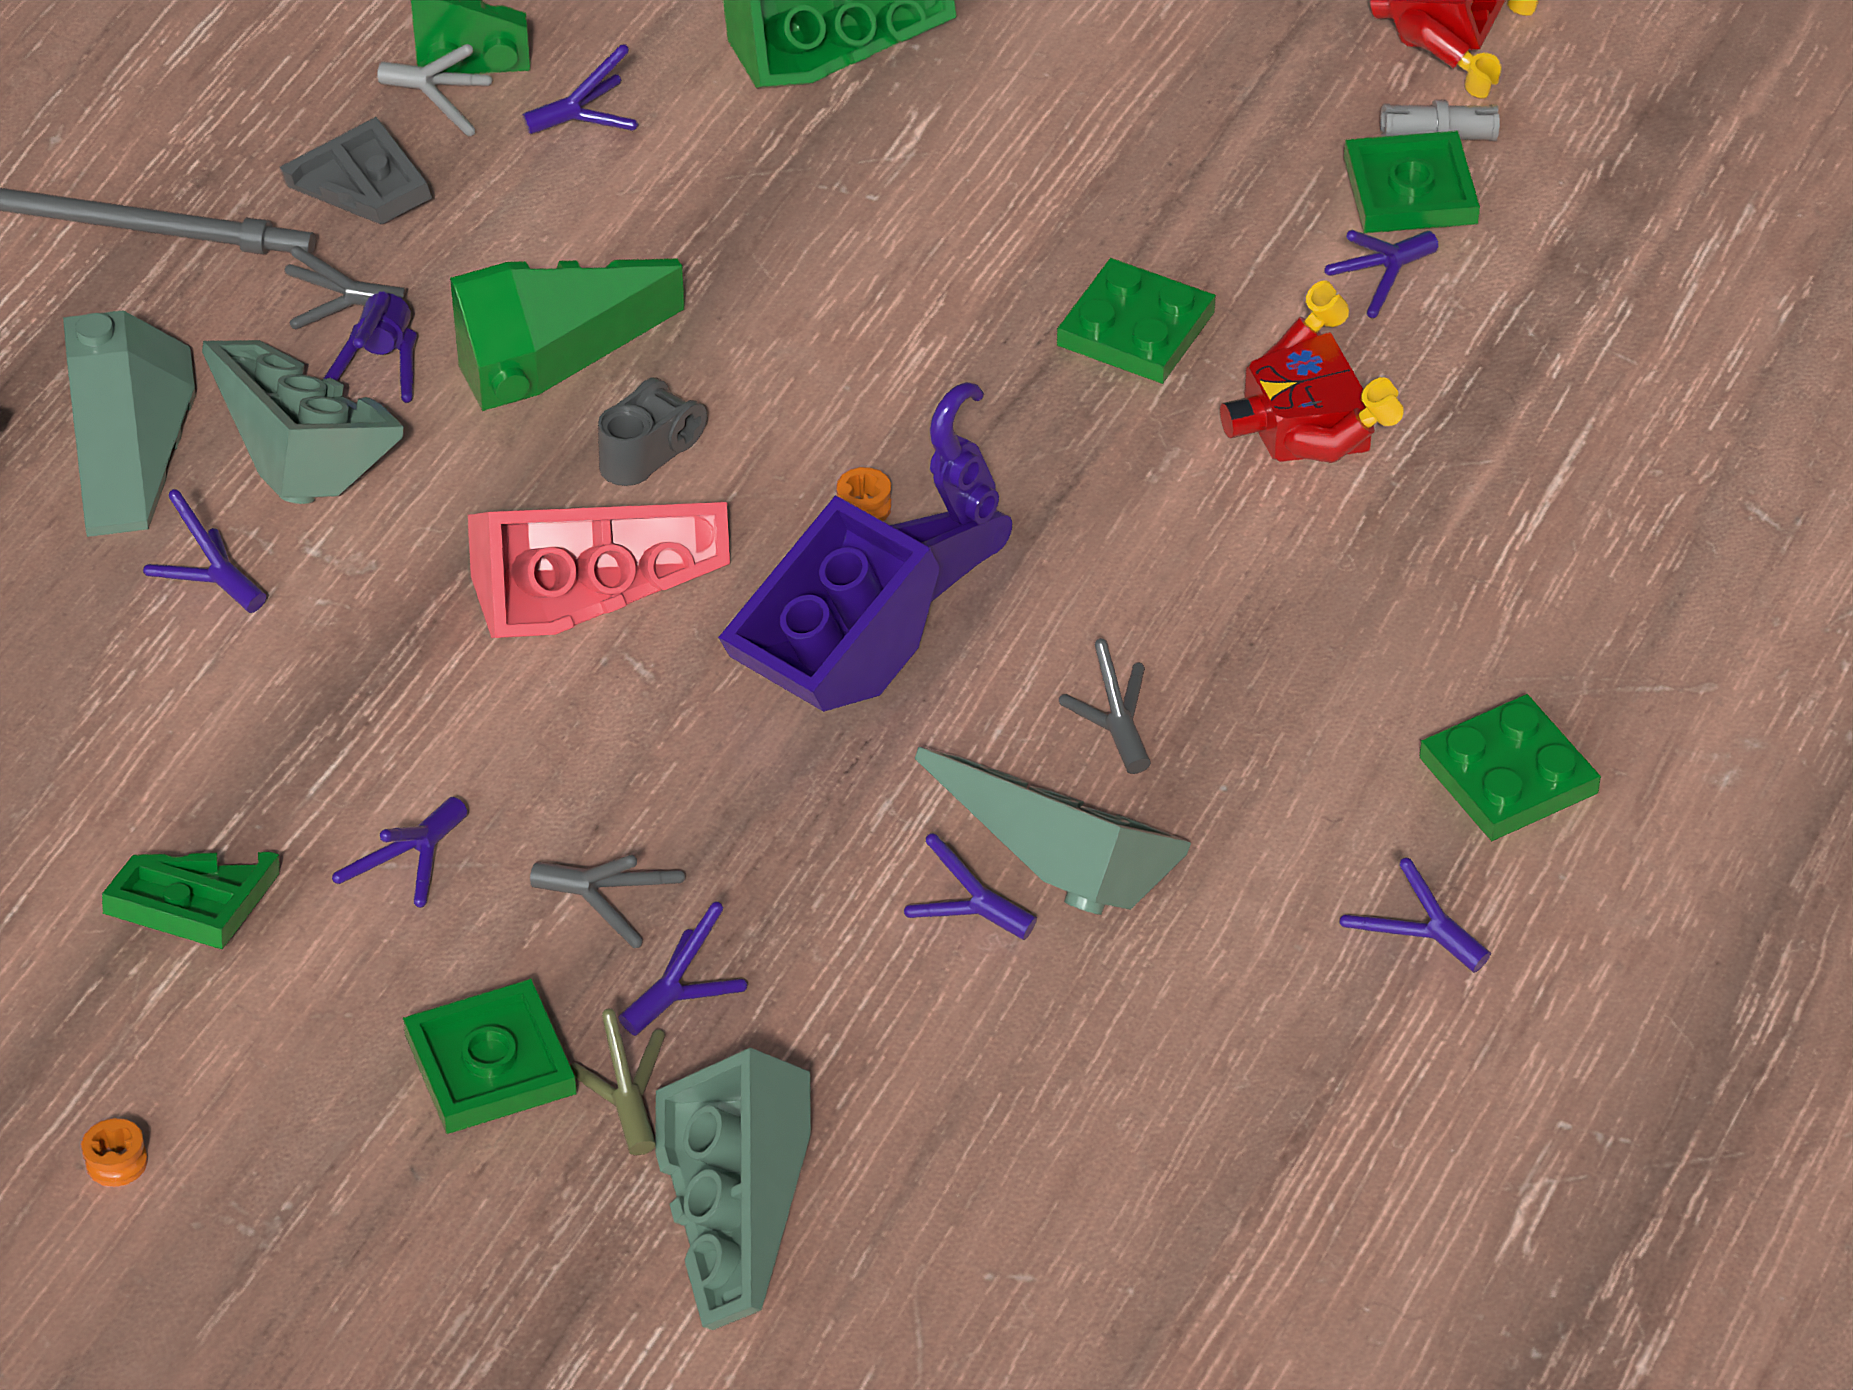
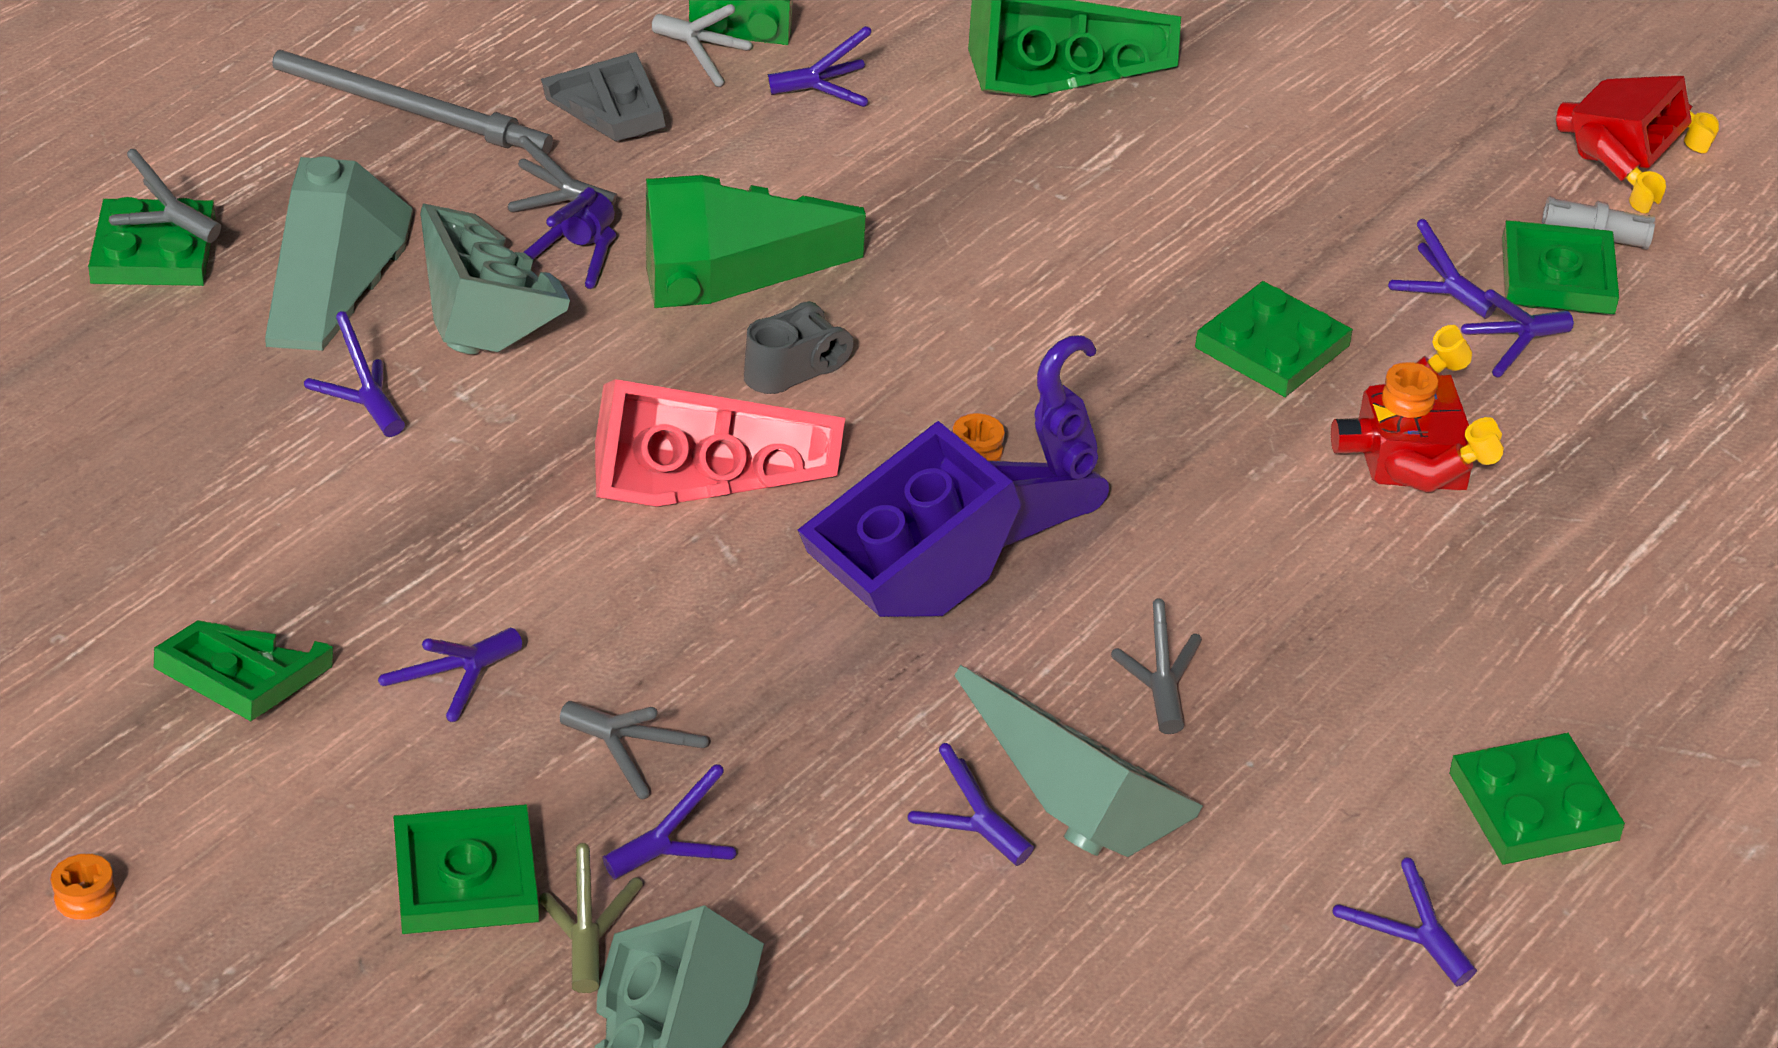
camera: 10 degrees right, 5 degrees down
none -> orange bush [1382,362,1438,418]
none -> dark purple plant [1388,219,1497,319]

